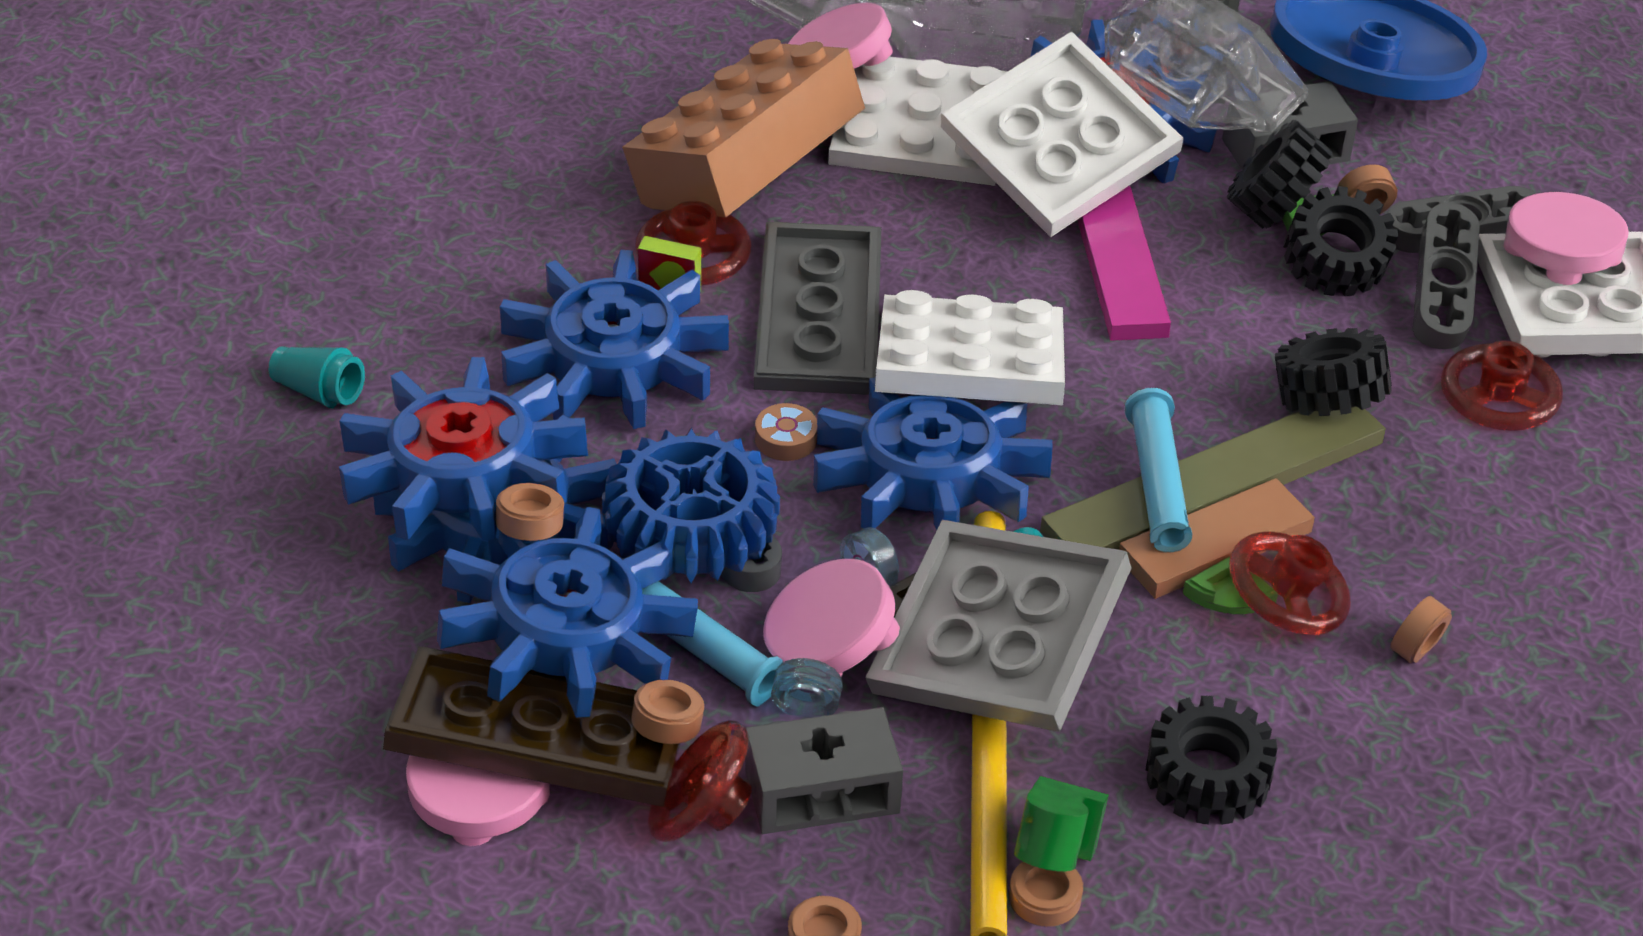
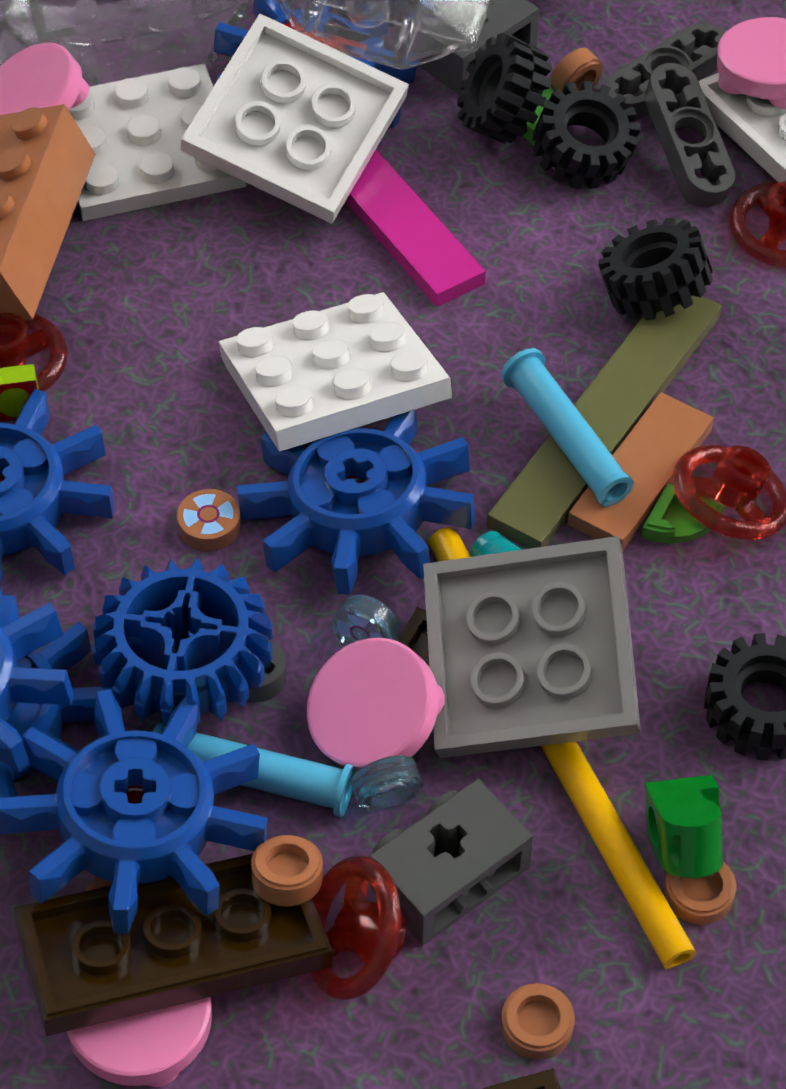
camera: 25 degrees left, 10 degrees up
nougat tile [495,483,564,541] -> none
dark grey tile [753,222,882,395] -> none

